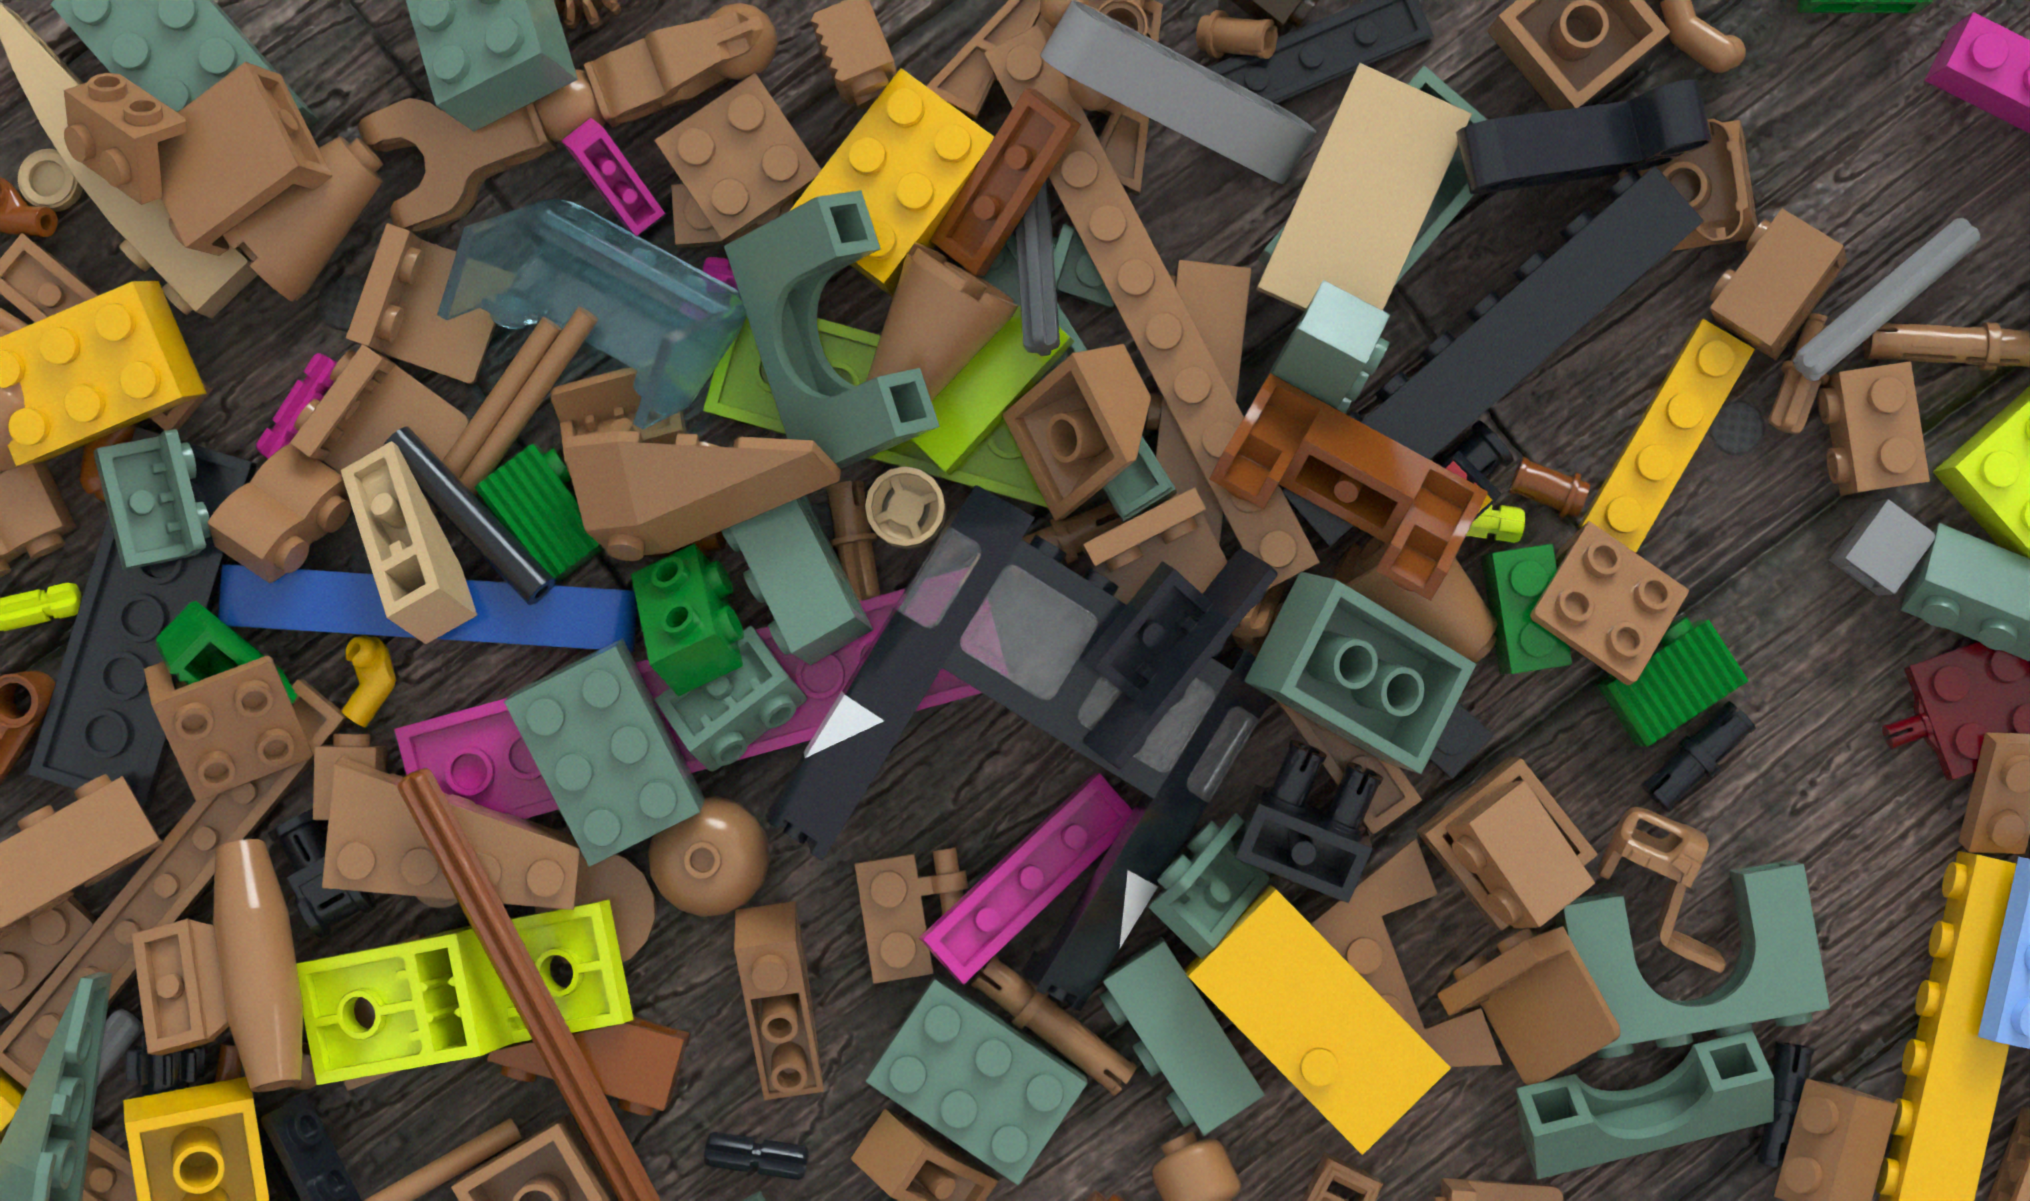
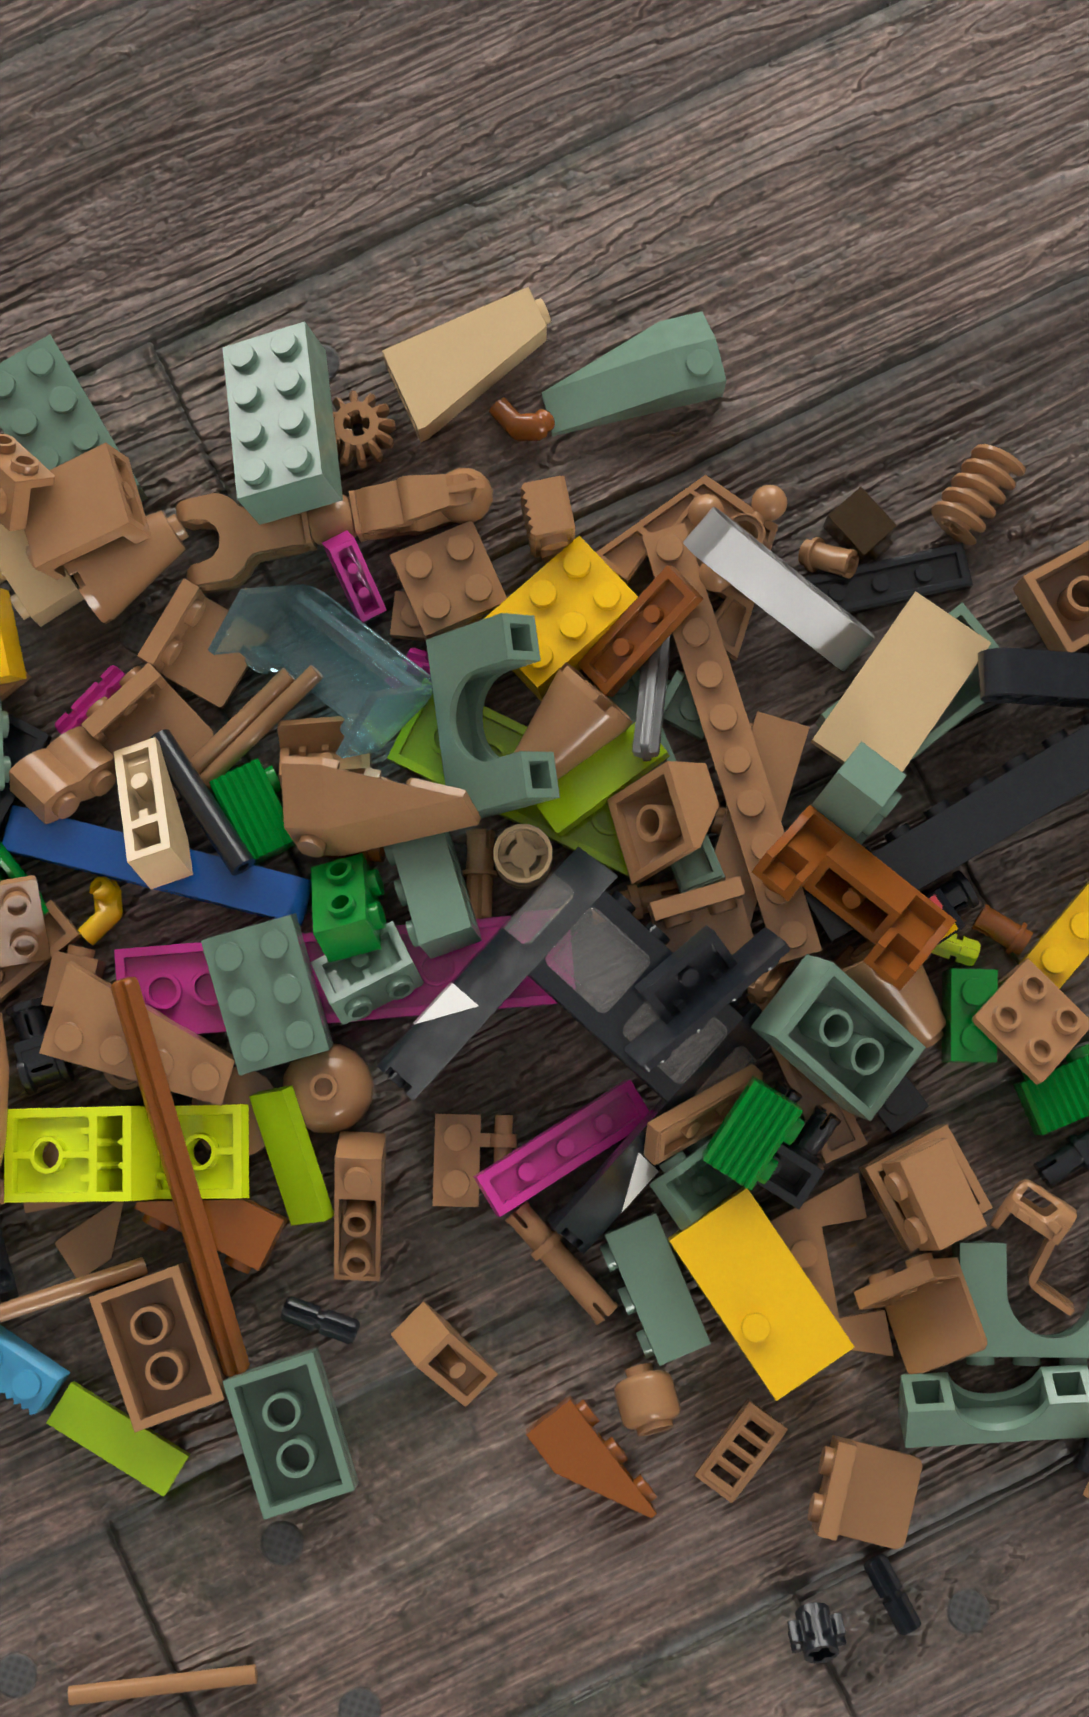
camera: 15 degrees right, 5 degrees down
sand green brick [866,972,1087,1185] -> none
none -> medium nougat sticker [55,1201,124,1278]
none -> lime tile [249,1085,334,1226]
none -> medium nougat tile [644,1064,763,1165]
none -> green brick [702,1076,804,1191]

